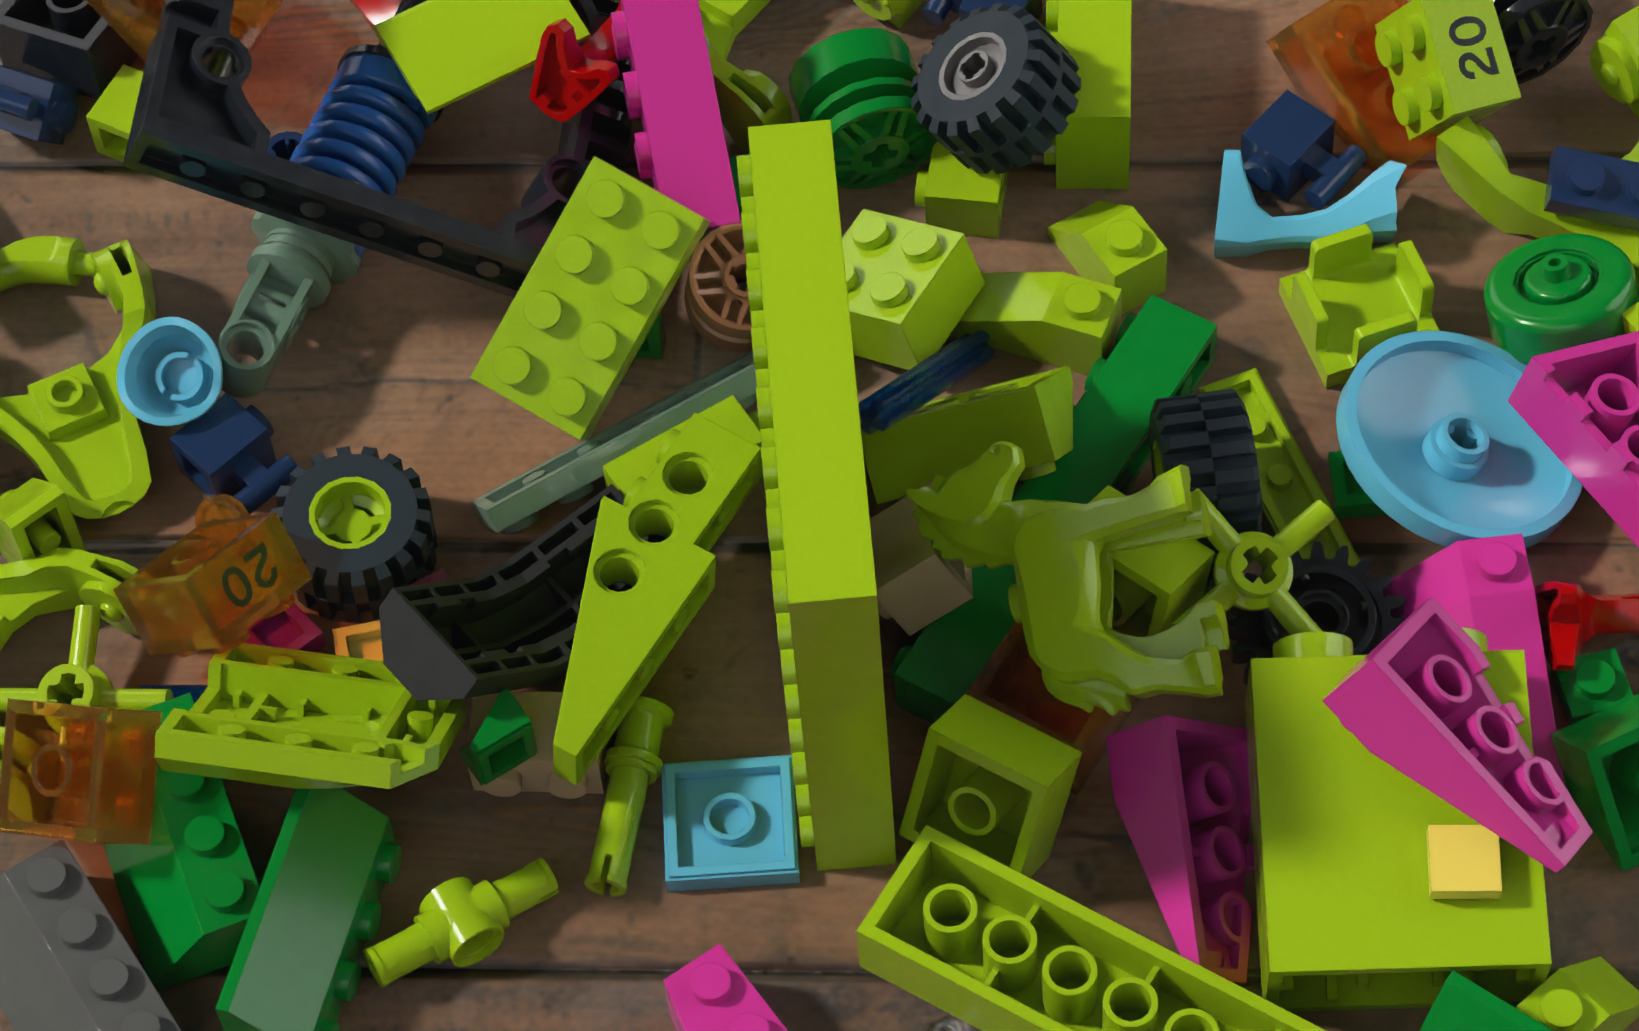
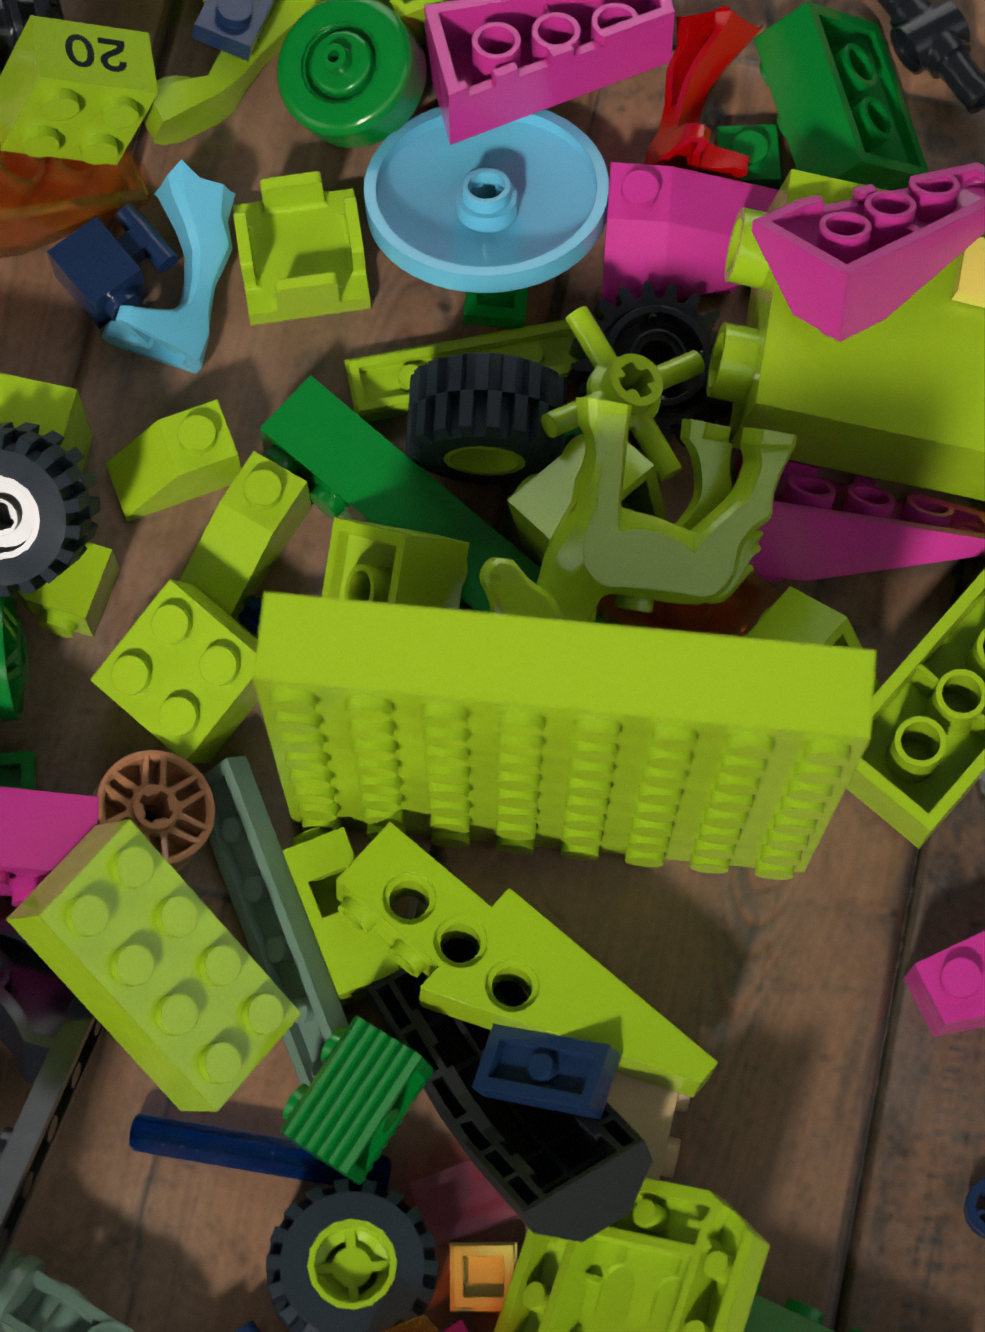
camera: 85 degrees left, 15 degrees up
lime pin [364,857,559,988] -> none
green slope [458,688,538,786] -> none
lime pin [584,696,674,897] -> none
medium azure tile [662,755,800,892] -> none
none -> clear blue axle [129,1113,392,1191]
none -> green brick [280,1016,434,1185]
none -> dark blue plate [472,1024,621,1120]

